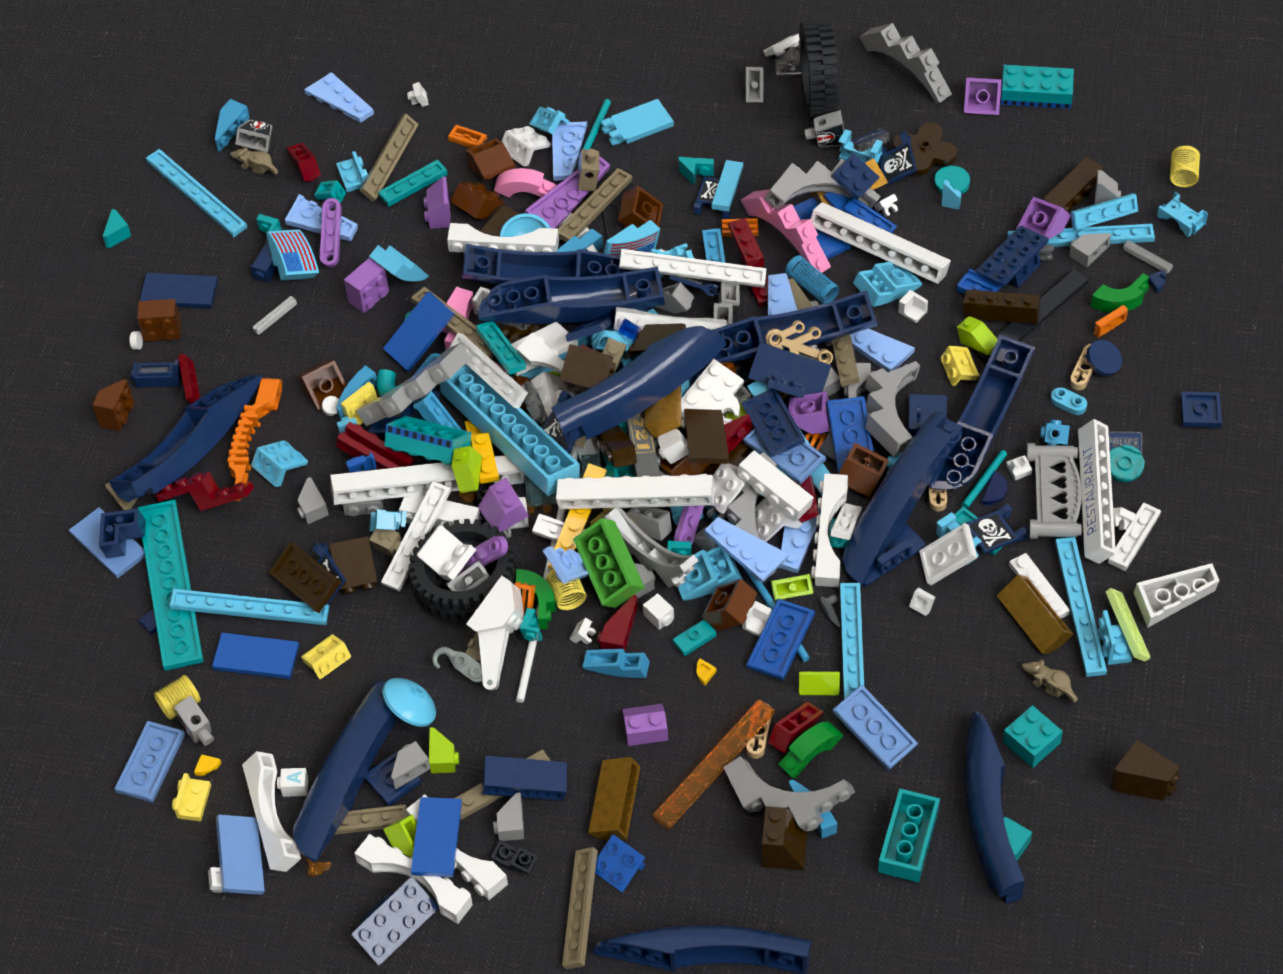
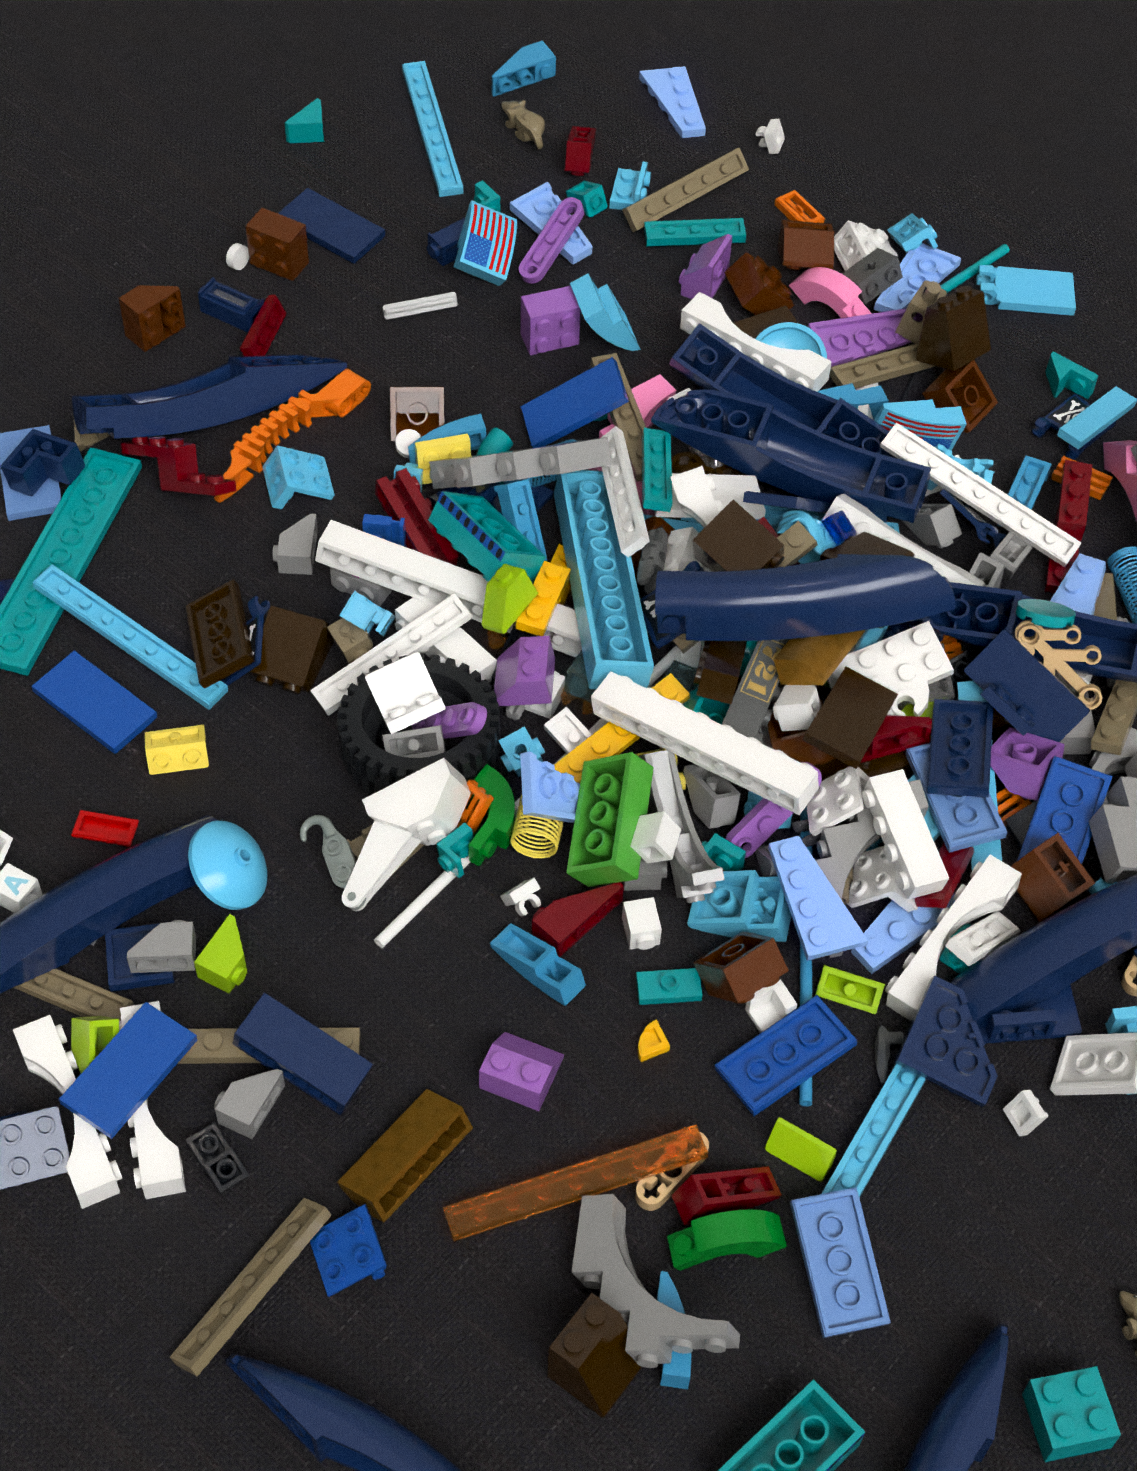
camera: 25 degrees right, 0 degrees up
light grey torso [235,120,272,152] -> none
none -> red tile [71,810,139,847]
none -> medium azure brick [498,726,545,777]
none -> white brick [631,811,681,864]
none -> dark grey brick [842,248,903,305]
none -> dark blue plate [894,975,998,1107]
none -> dark brown slope [916,286,991,371]
none -> teal tile [1016,599,1076,628]

